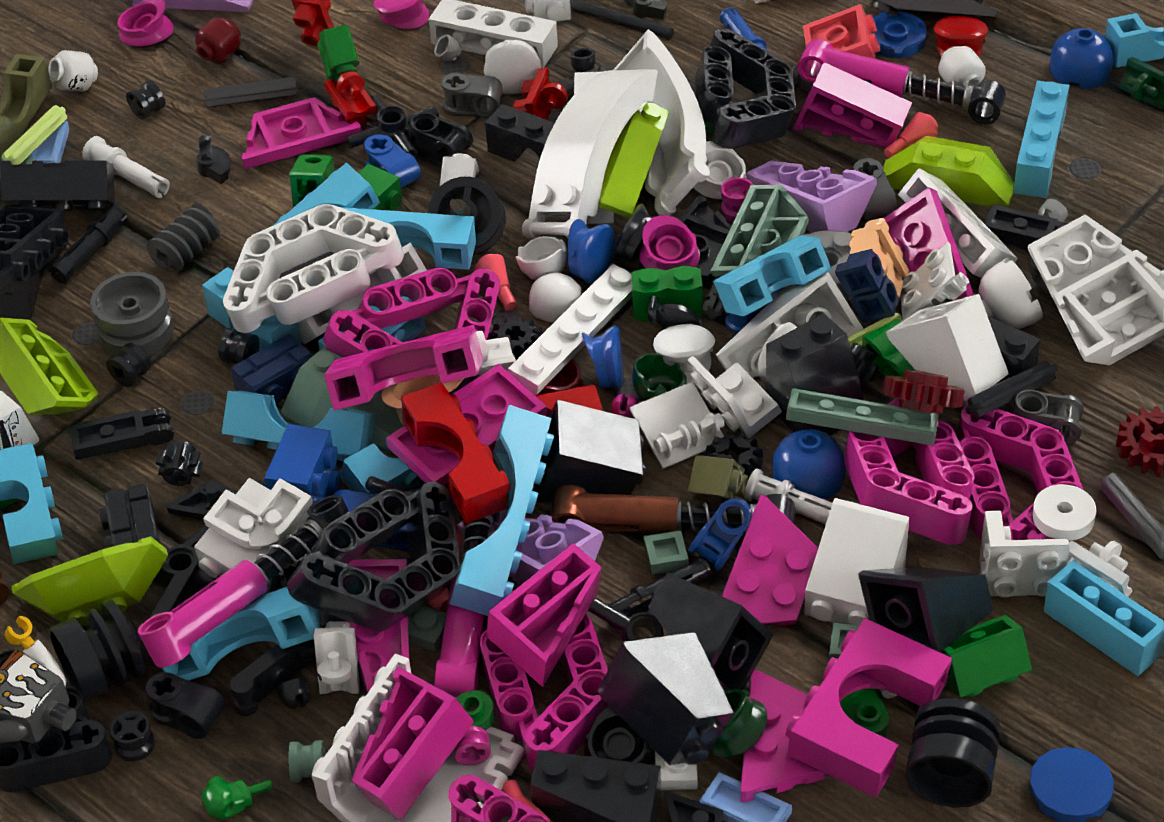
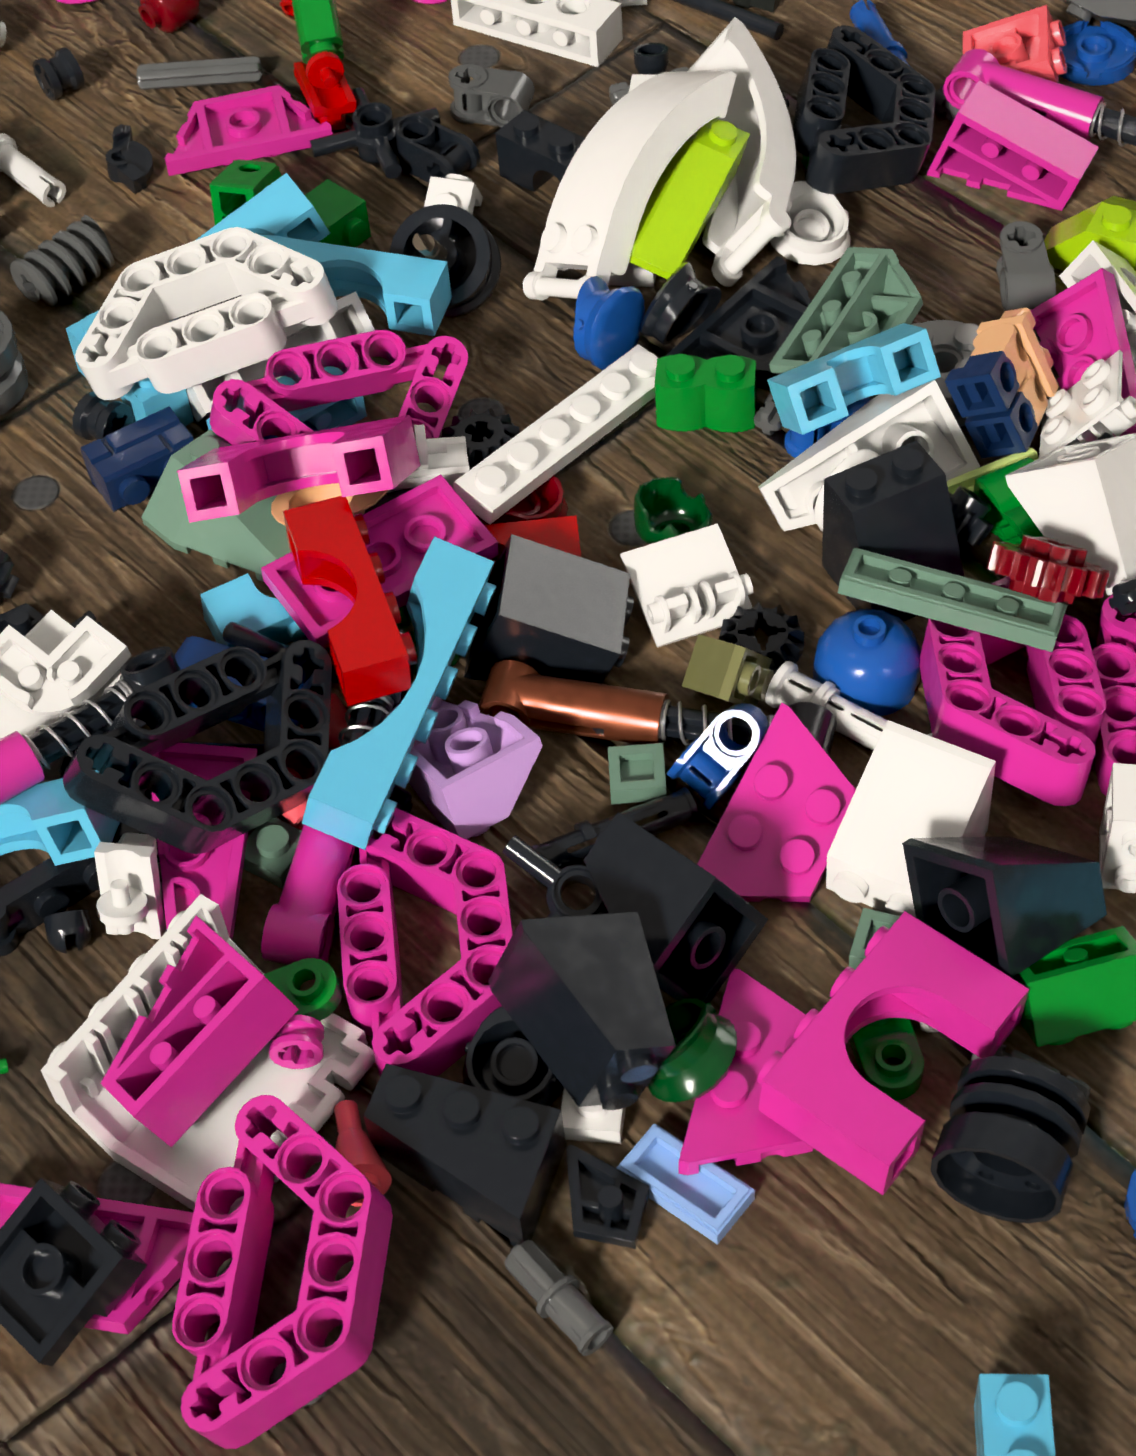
camera: 10 degrees right, 5 degrees up
medium azure arch [222,391,376,461] -> none
blue brick [264,424,342,506] -> none
sand green wheel [289,740,326,783] -> none
blue piece [364,134,421,188] -> none
light grey hinge [434,34,461,62] -> none
coral cone [473,254,518,311] -> none
white piece [484,39,541,95] -> none
dark pink wedge [487,543,602,687] -> none
red hips [513,67,568,120] -> none
white hair [515,236,568,280] -> none
white hair [529,272,581,322] -> none
blue piece [581,326,624,391] -> none
dark pink hinge [611,393,639,419] -> none
dark pink piece [639,215,700,271] -> none
black piece [648,296,702,331] -> none
white piece [653,324,715,383] -> none
white bracket [687,356,782,439] -> none
dark pink wheel [721,177,753,224] -> none
lavender wedge [746,161,877,233] -> none
coral cone [884,112,938,159] -> none

